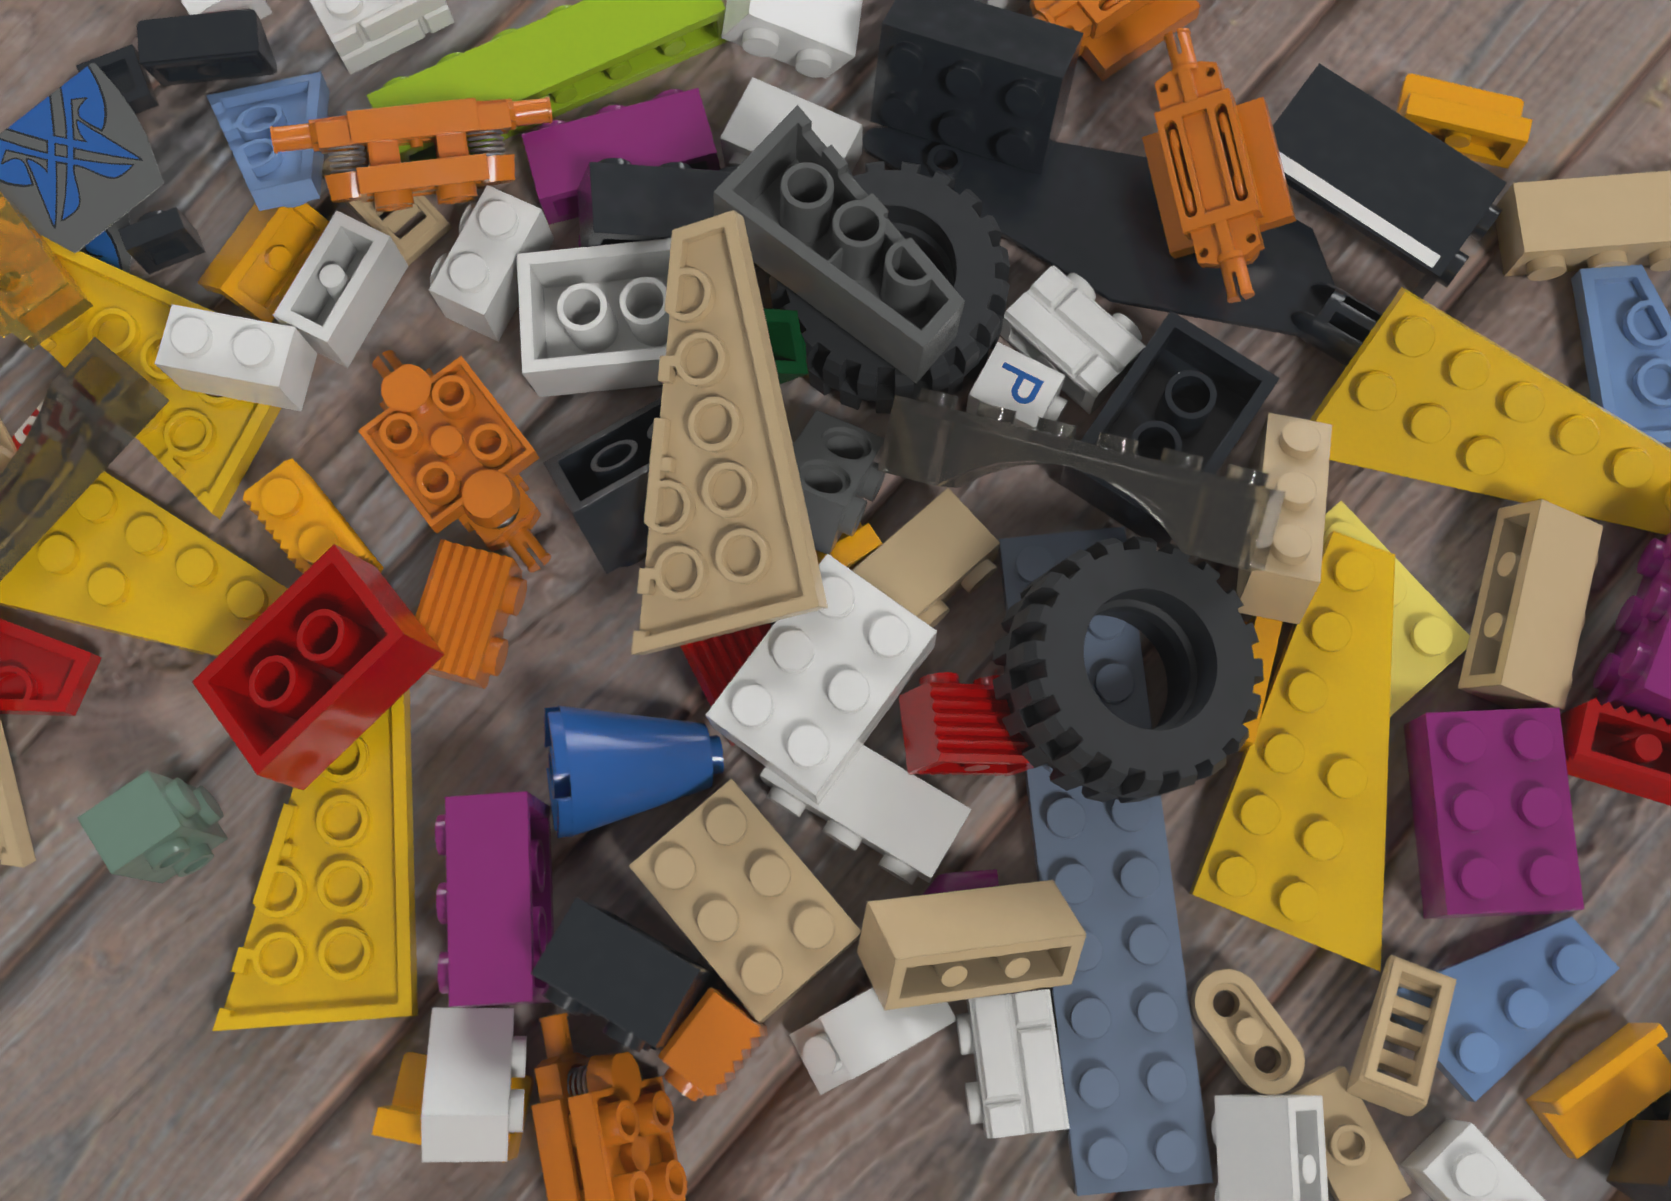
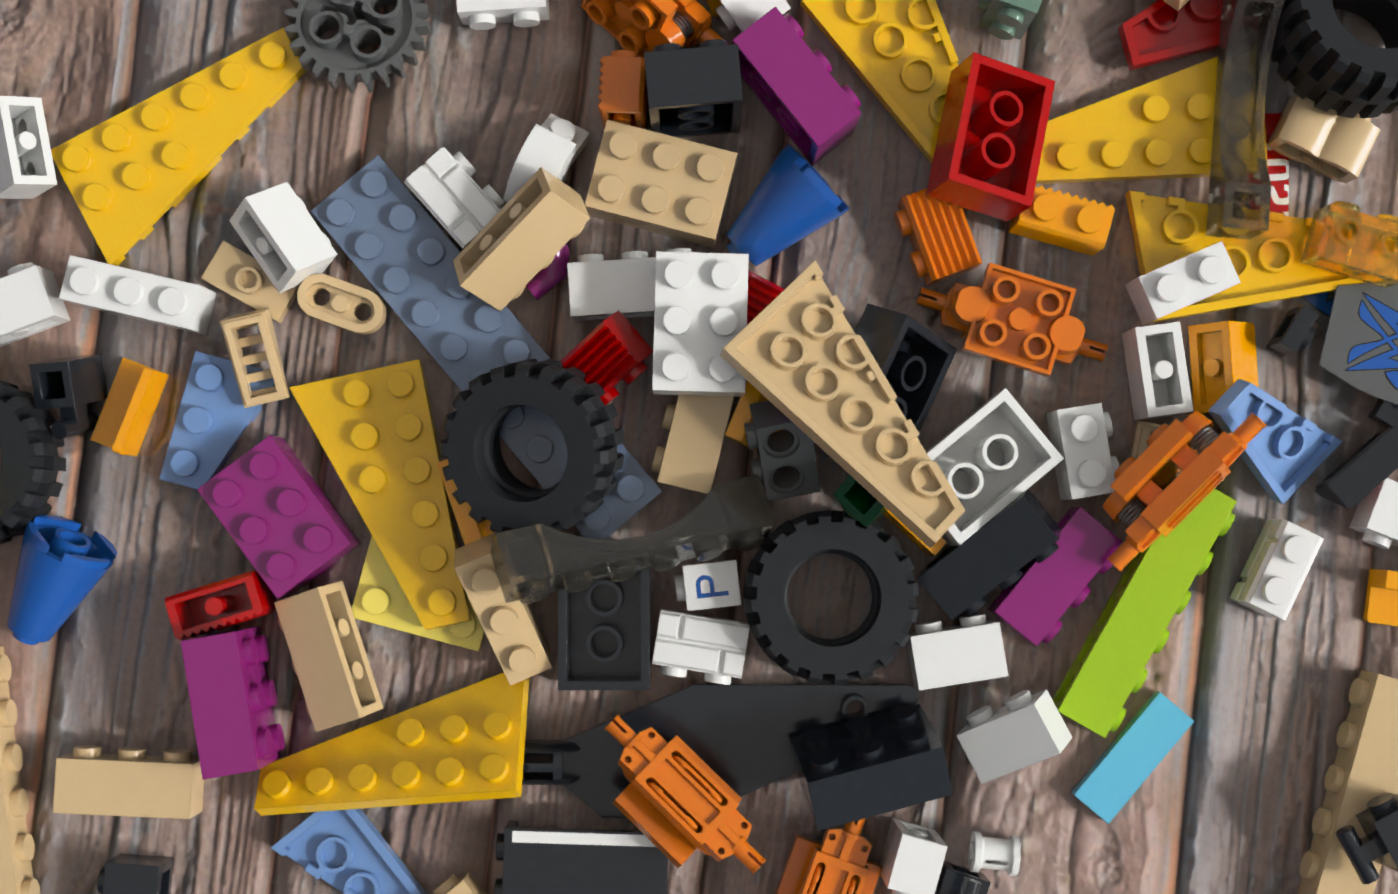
camera: 140 degrees right, 10 degrees up
dark grey wedge [713,105,965,383] -> none

